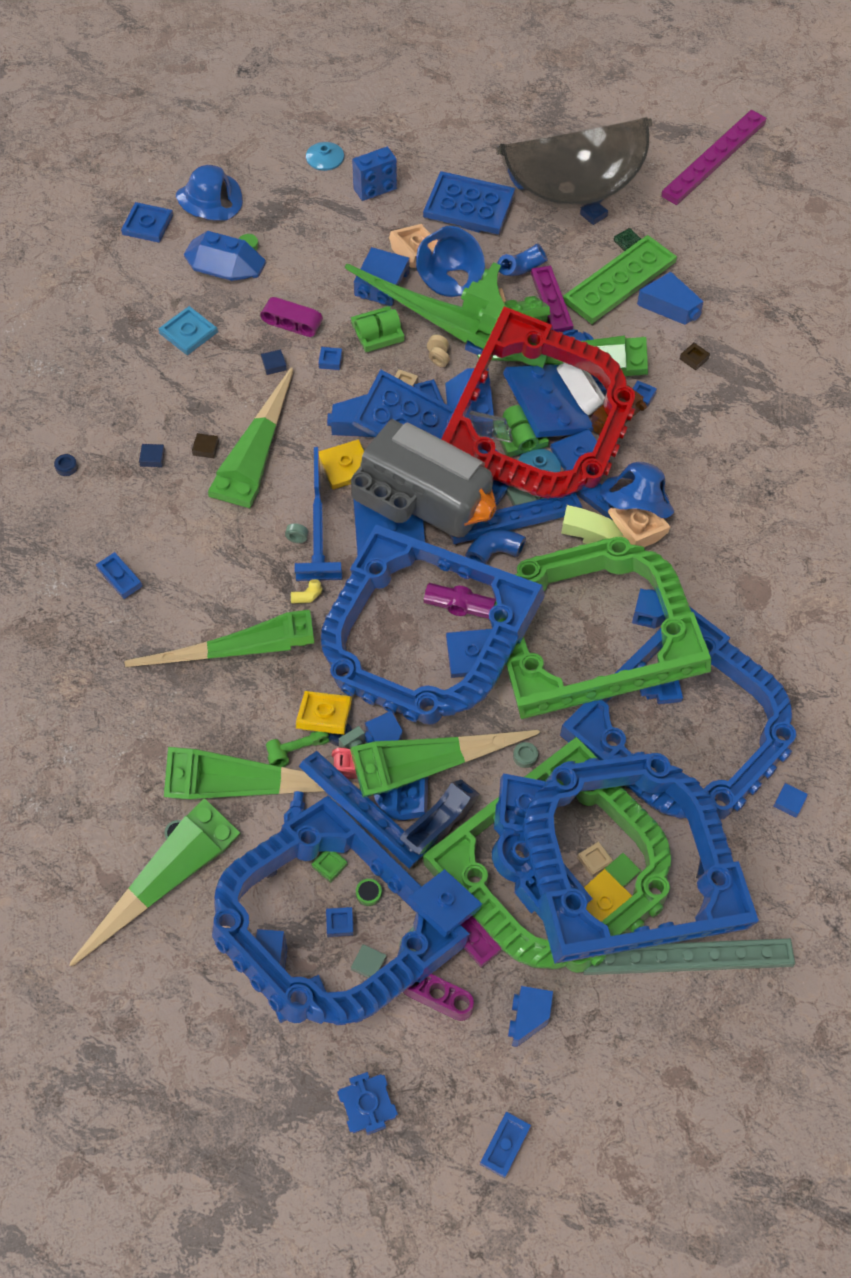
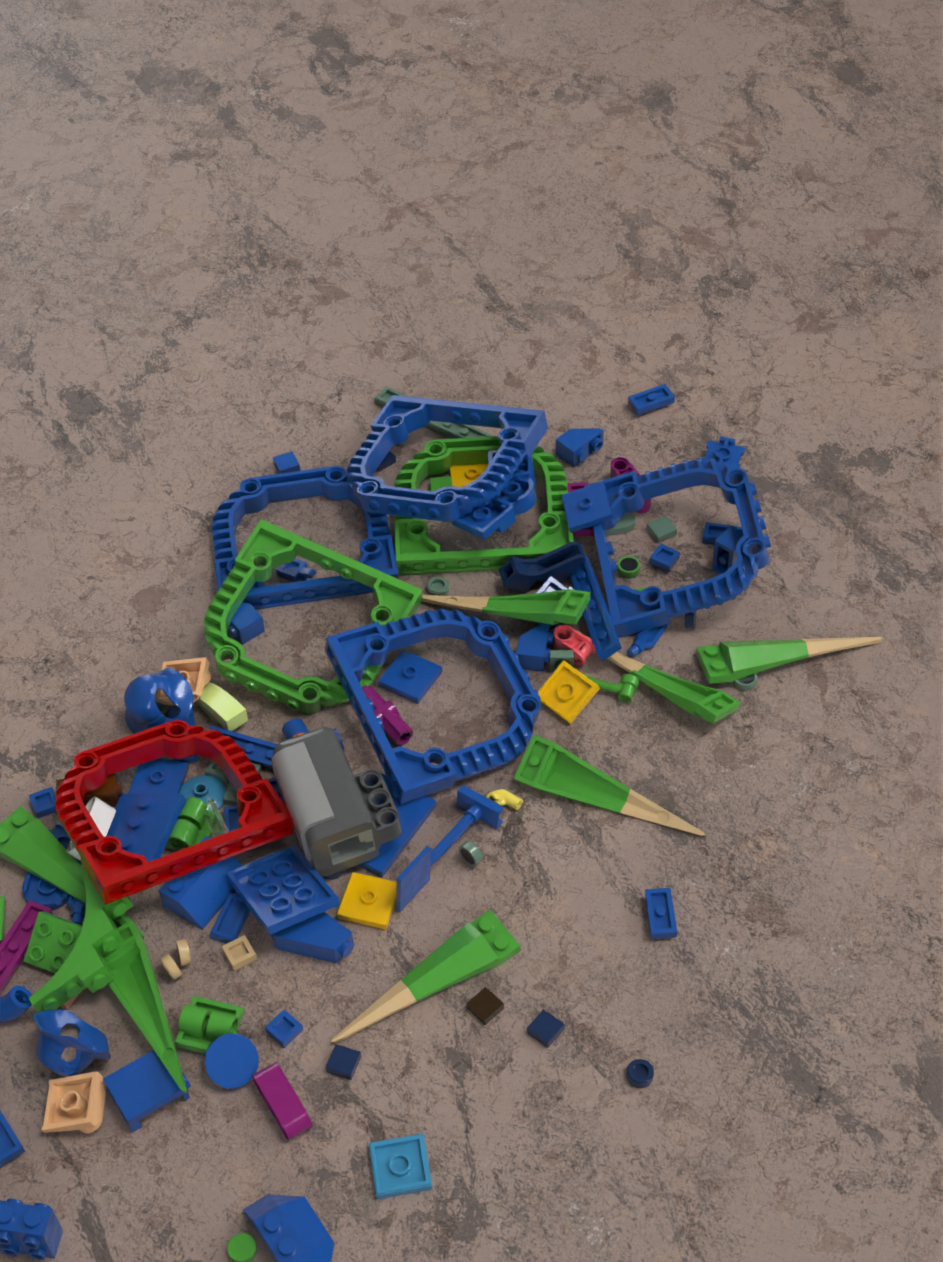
camera: 140 degrees left, 10 degrees down
none -> blue tile [204,1033,259,1088]

